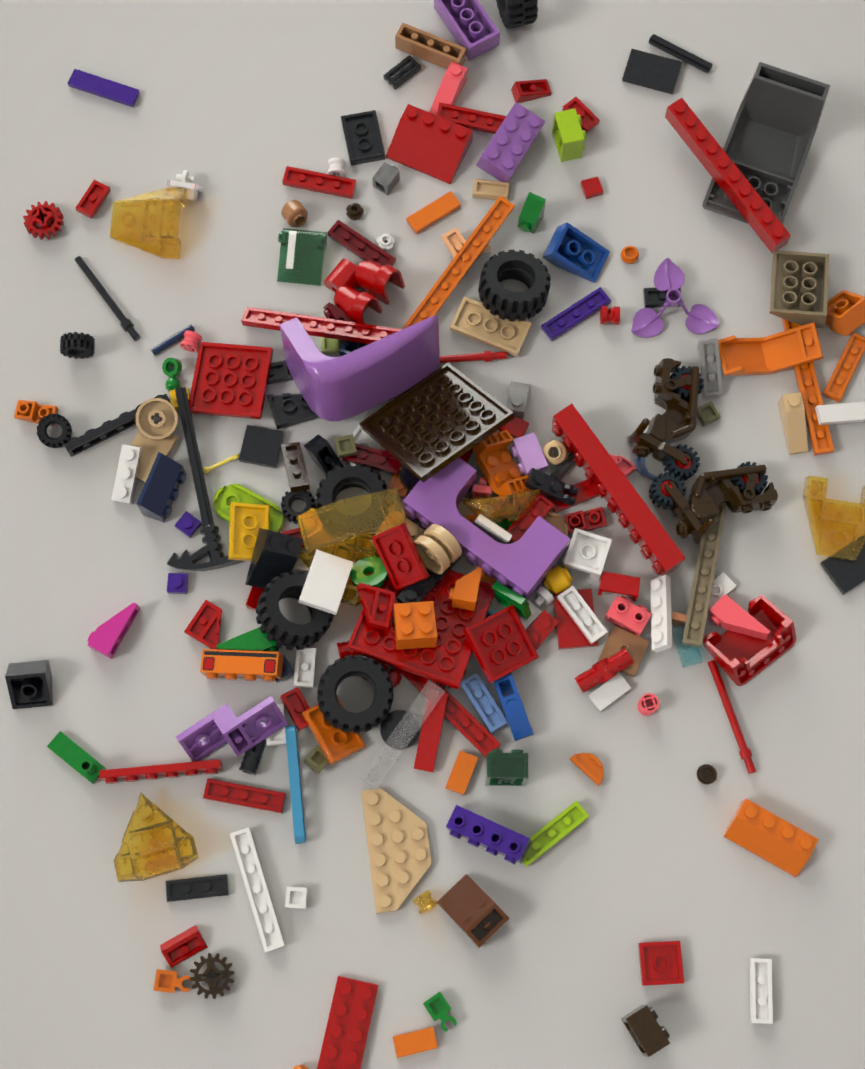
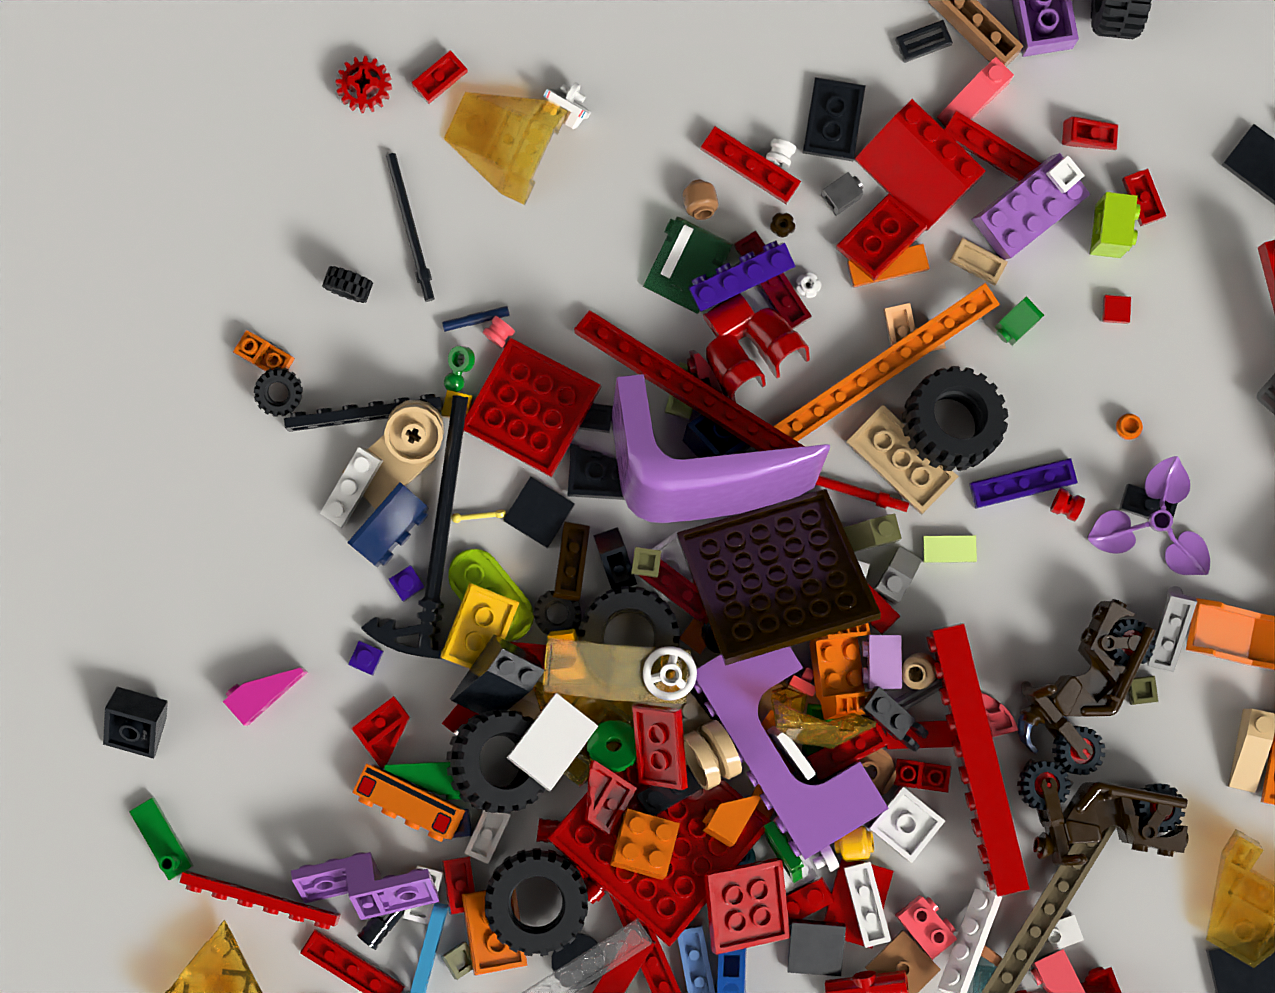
camera: 20 degrees right, 10 degrees up
blue slope [543,222,610,283] -> none
red hinge [598,571,640,601] -> none
none -> white piece [643,646,697,700]
none -> dark purple brick [688,240,796,312]
none -> black tile [787,919,846,977]
none -> red tile [836,193,927,281]
none -> olive slope [844,513,902,552]
none -> yellowish green tile [923,535,977,563]
none -> white tile [1046,156,1085,193]

